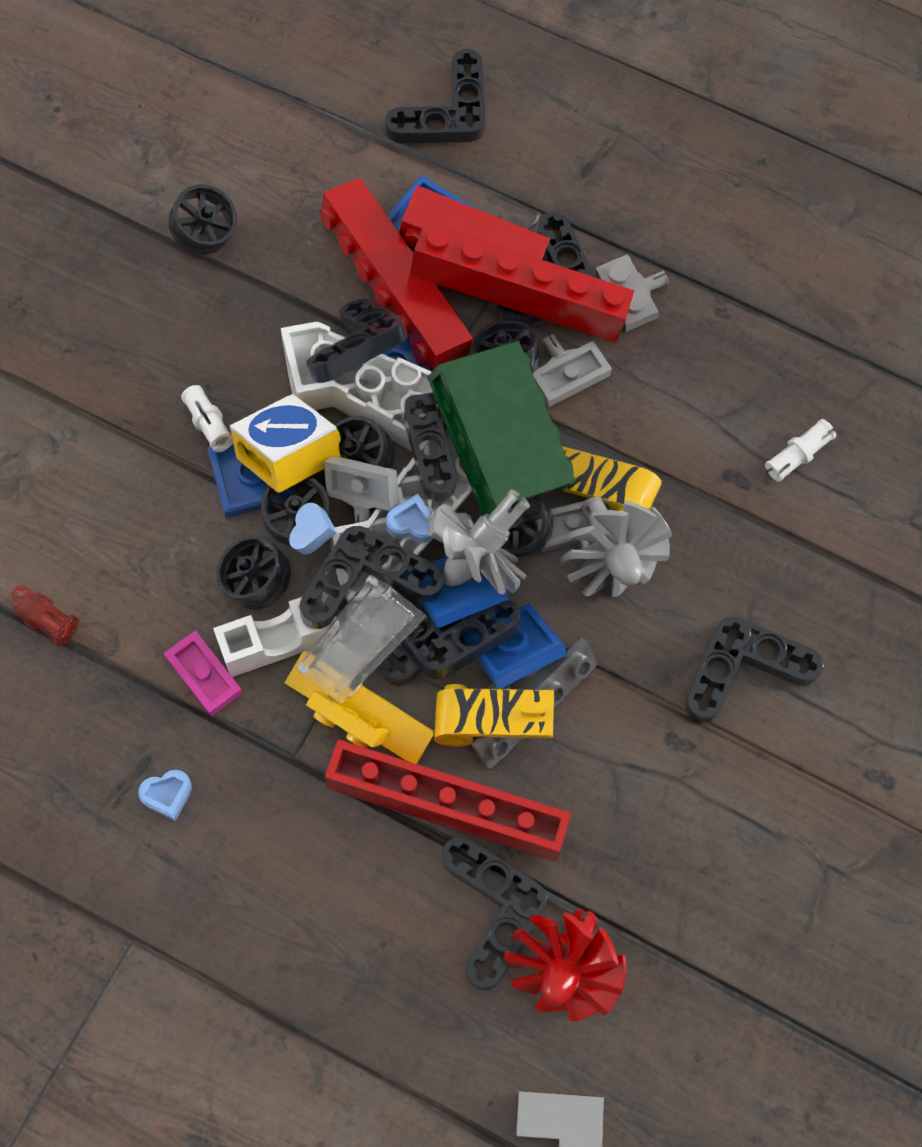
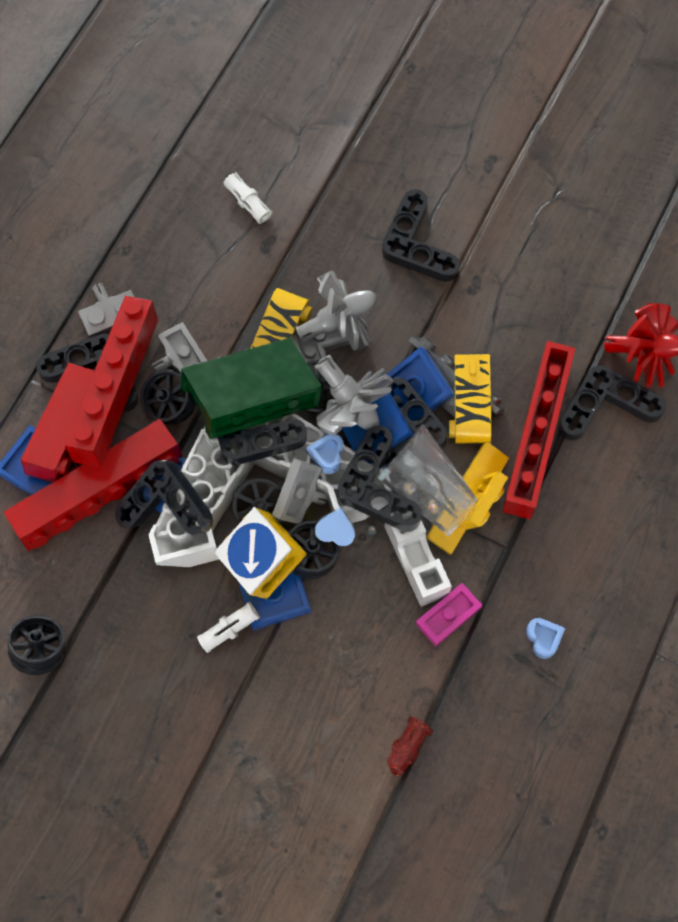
camera: 90 degrees left, 0 degrees up
black wheel [216,535,291,610] -> none

